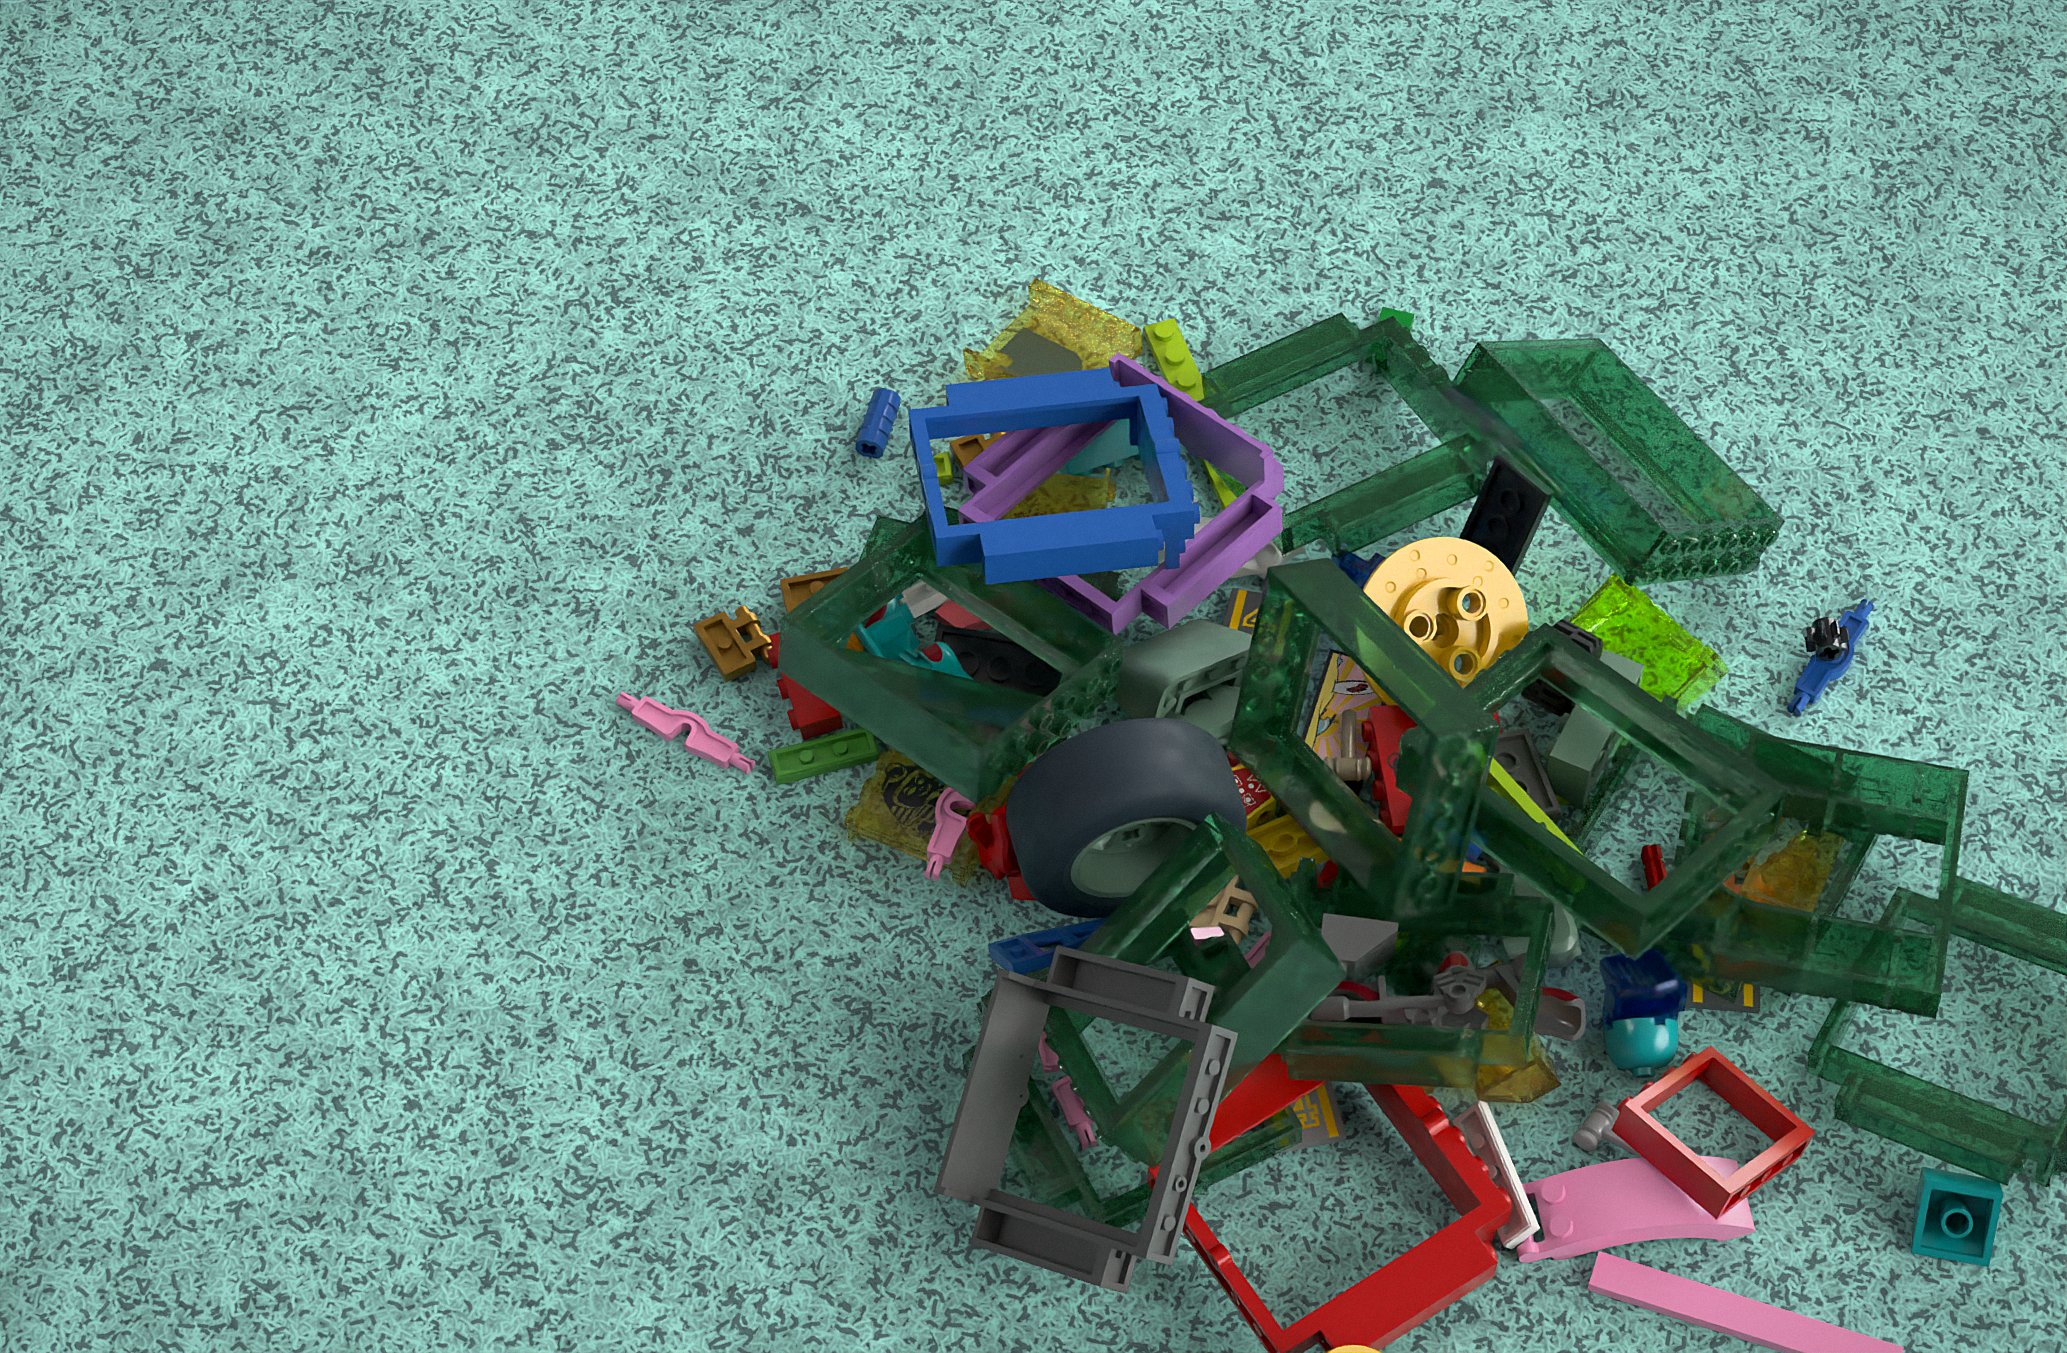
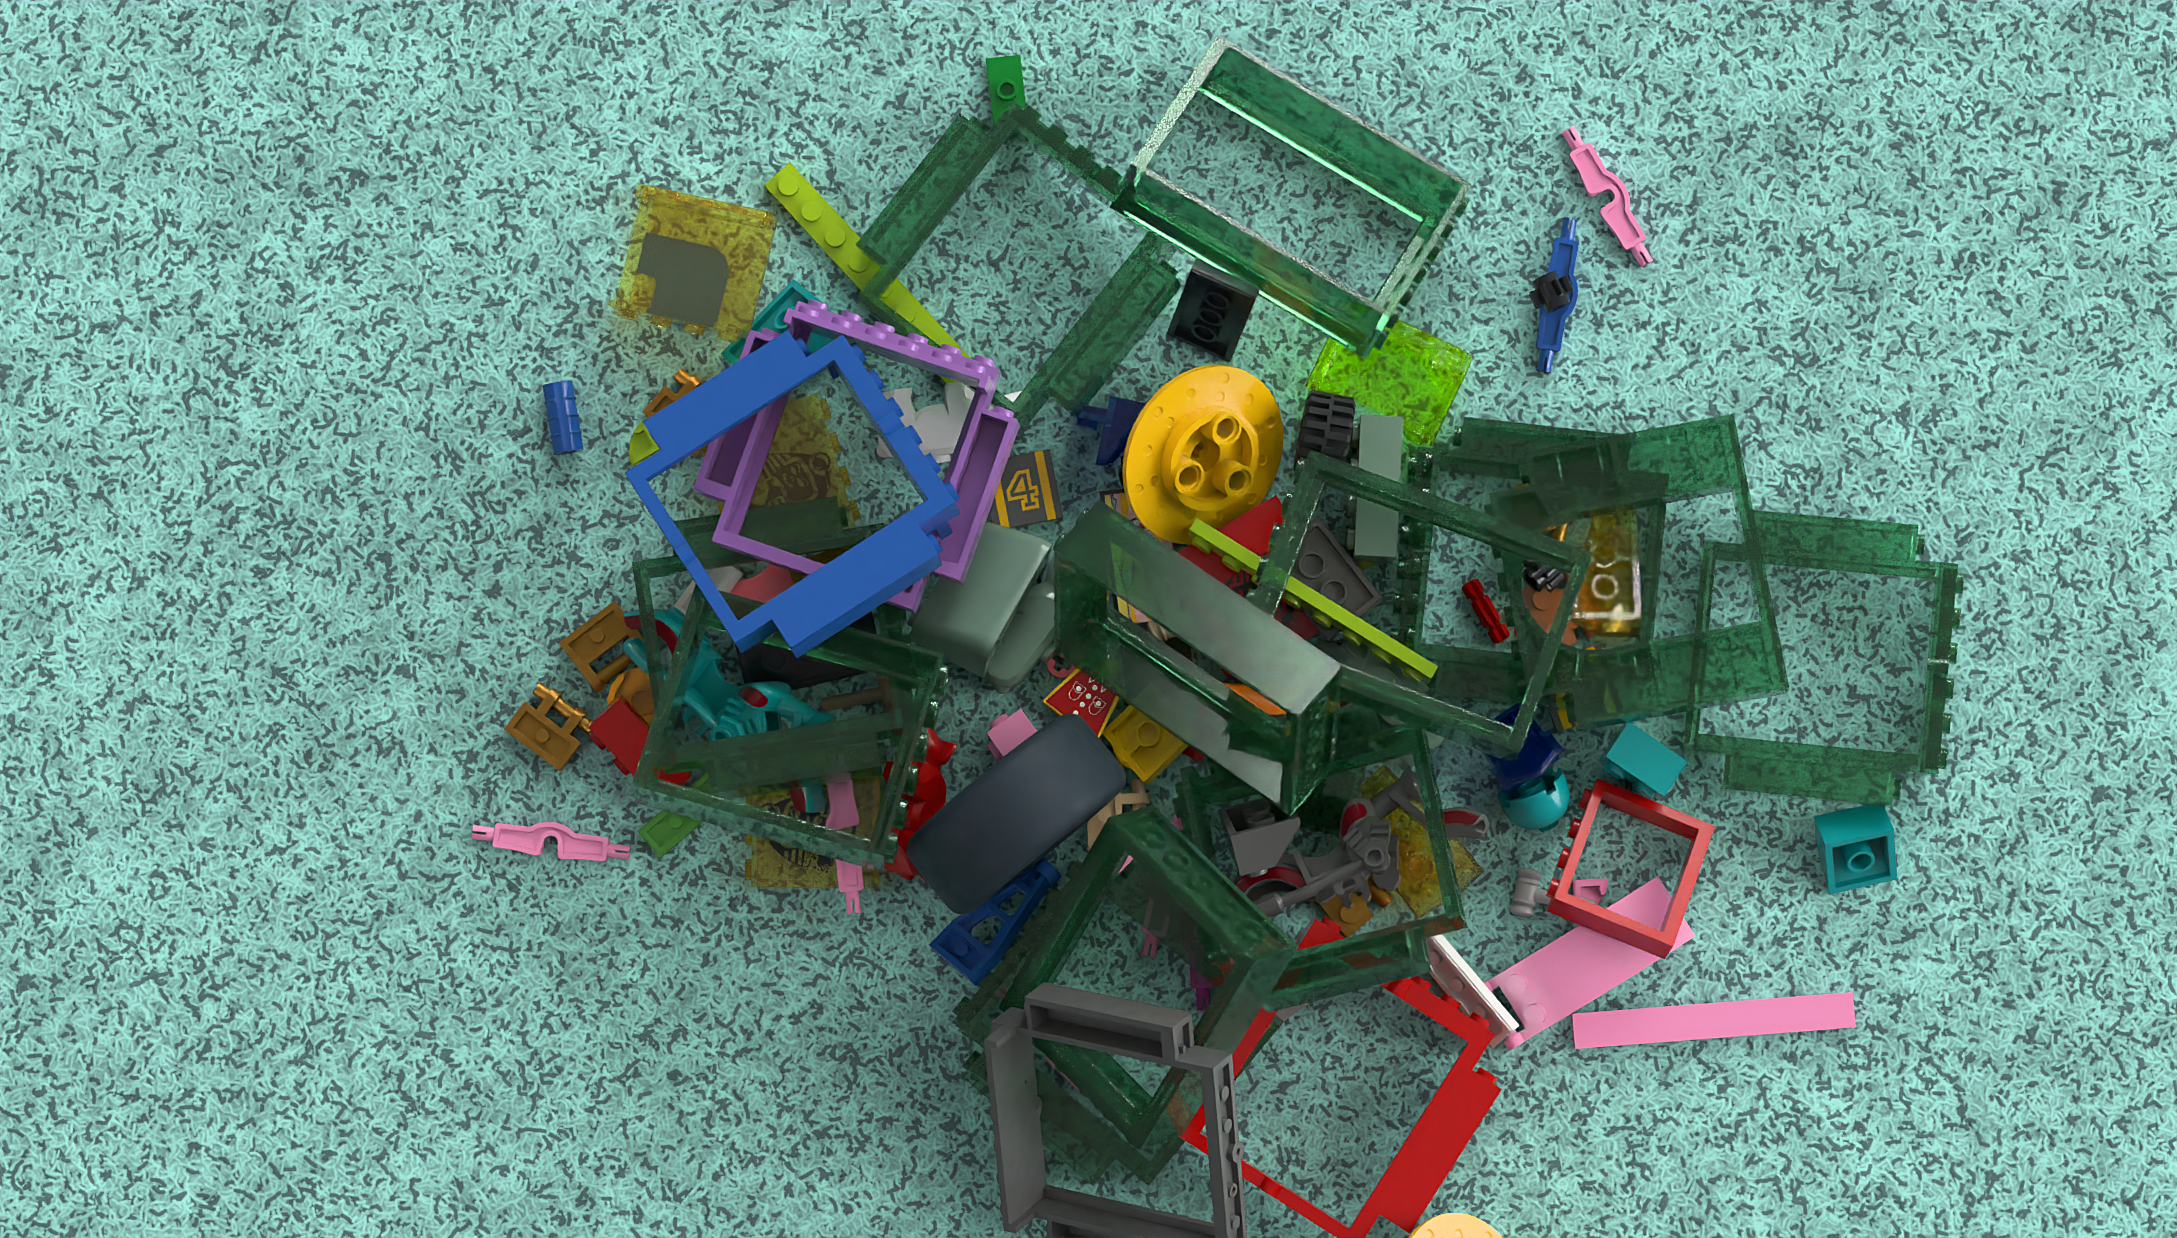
camera: 30 degrees left, 30 degrees up
none -> bright pink piece [1561,126,1653,268]
none -> teal brick [1598,722,1688,800]

